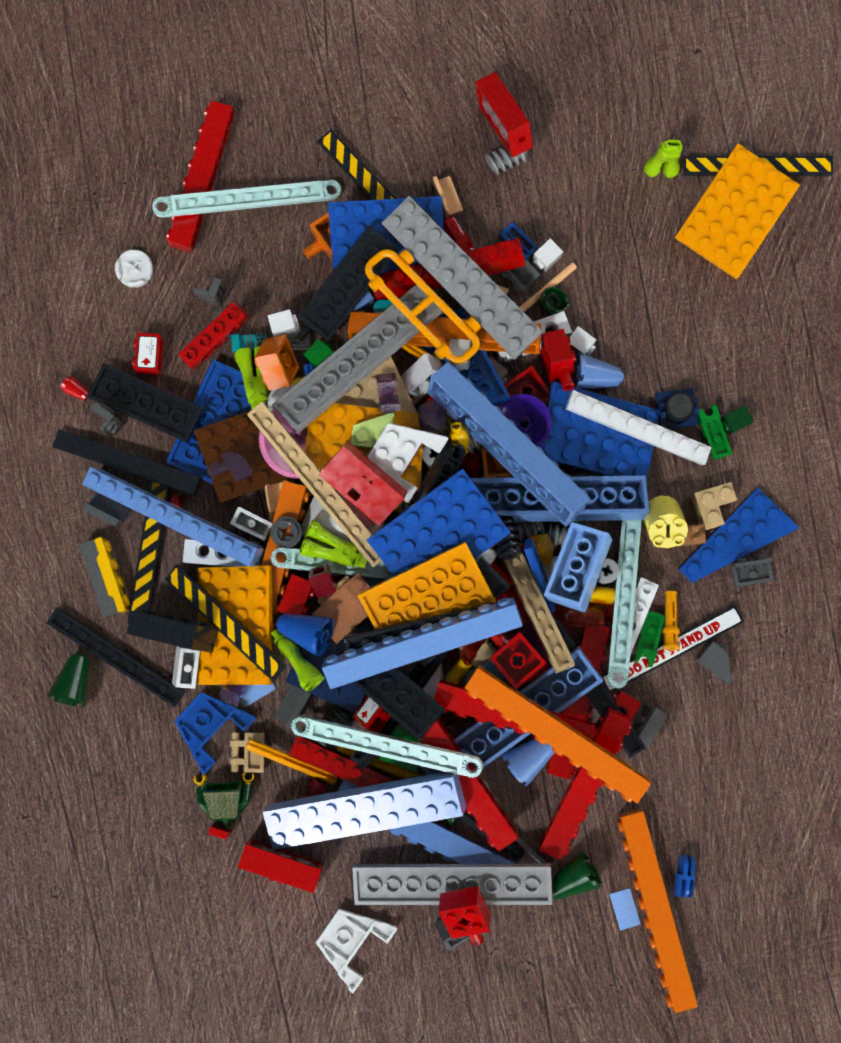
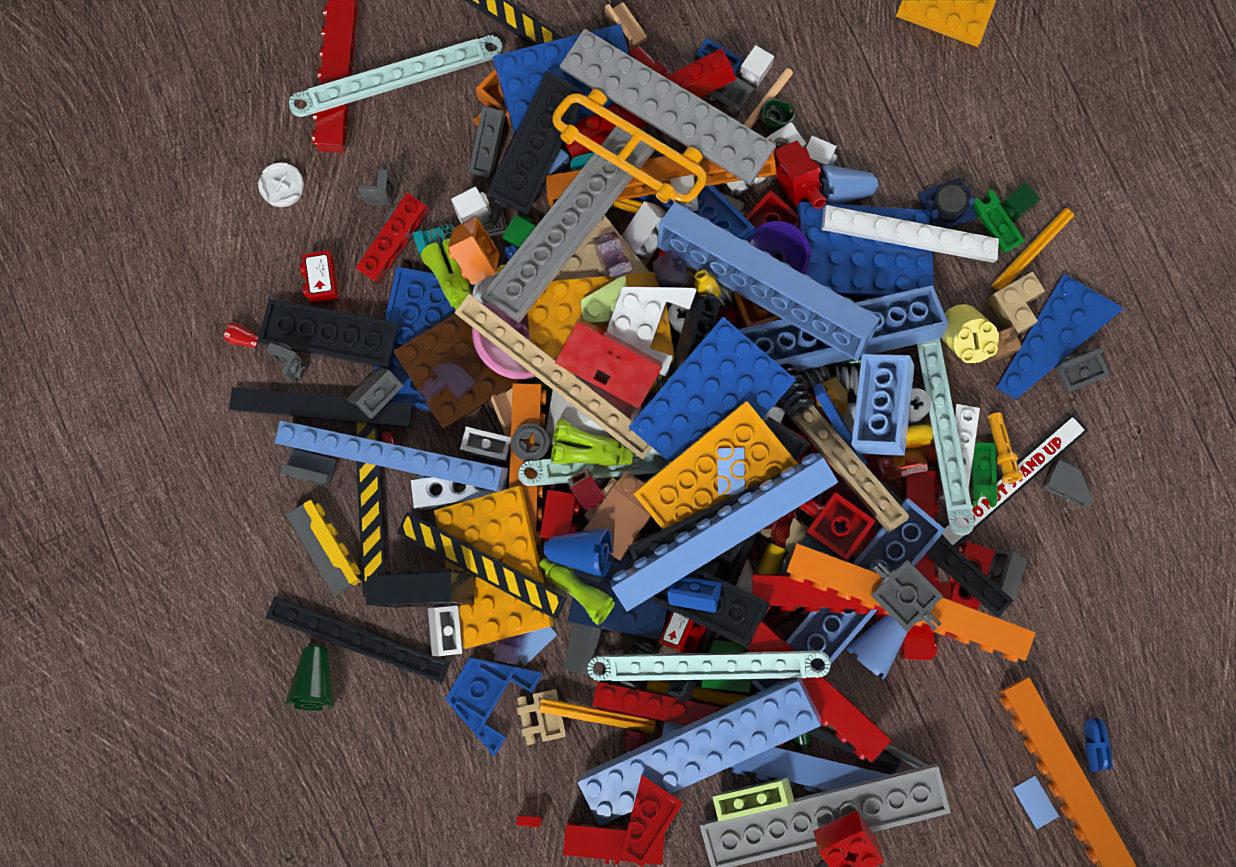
camera: 10 degrees left, 5 degrees down
dark green torso [193,772,255,828] -> none
red brick [539,707,633,861] -> none
dark green cone [552,851,602,900] -> none
none -> dark grey panel [347,367,403,419]
none -> dark grey plate [469,106,506,178]
none -> red wing [621,775,683,867]
none -> blue slope [668,577,722,613]
none -> yellowish green brick [713,777,794,821]
none -> light blue sticker [718,448,745,495]
none -> dark grey plate [870,560,943,632]
none -> light orange axle [992,208,1074,292]

